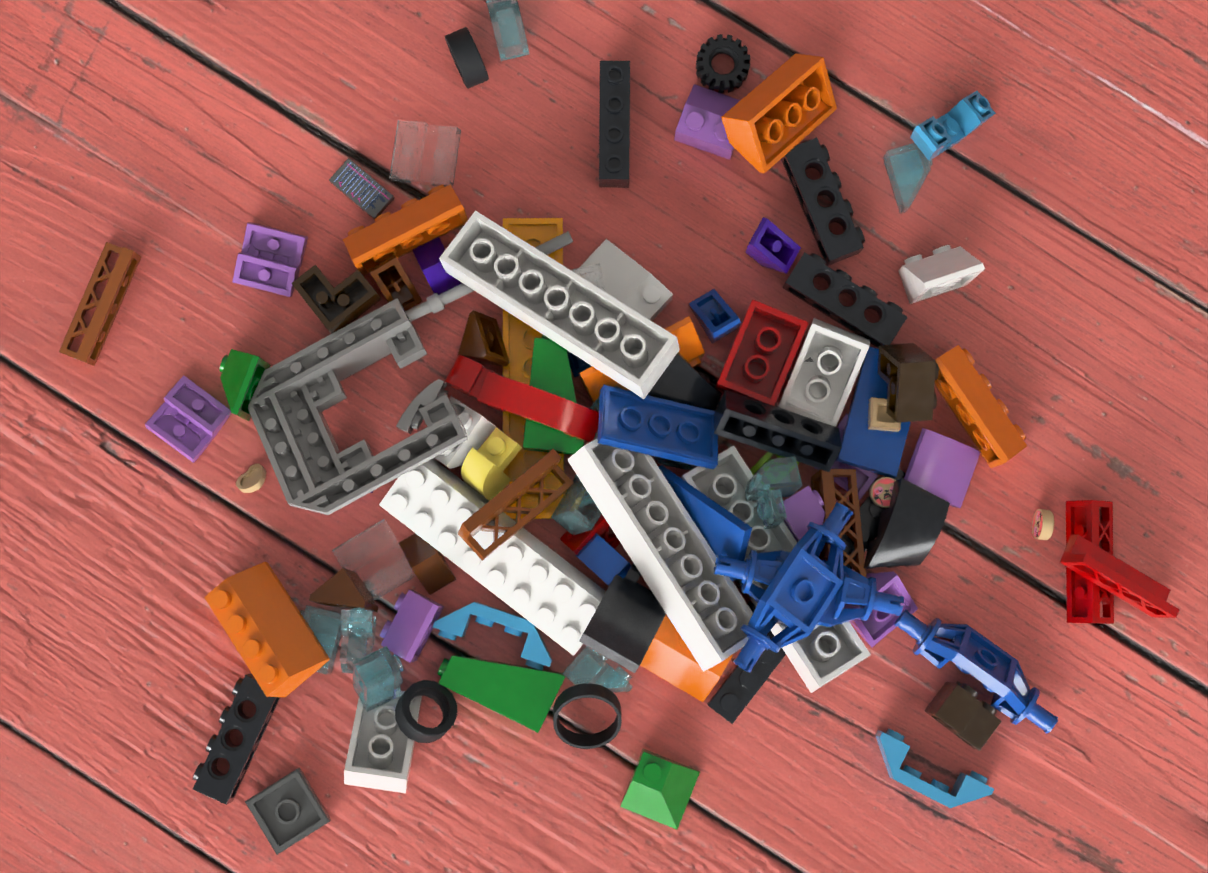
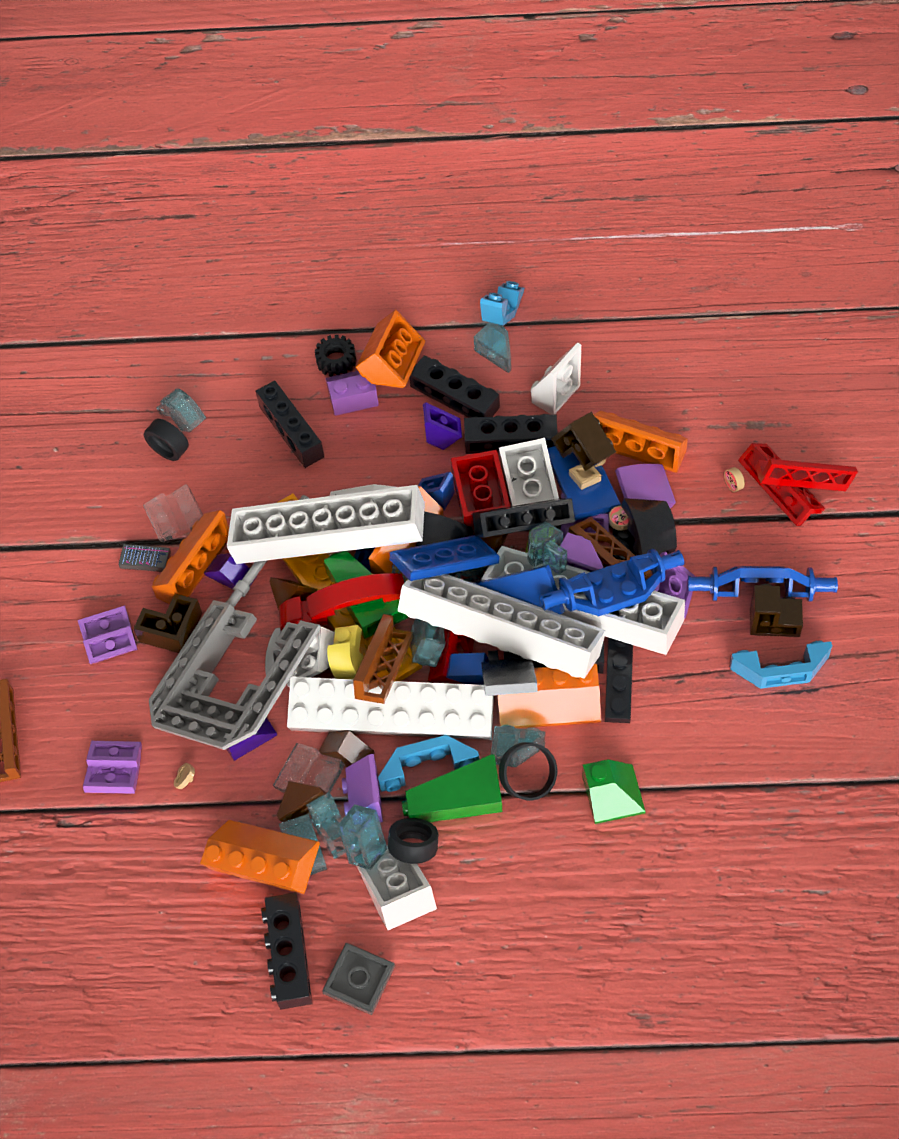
camera: 30 degrees left, 25 degrees down
green slope [219,349,271,421] -> none
reddish brown slope [369,255,422,311] -> none
blue plate [733,502,853,673] -> none

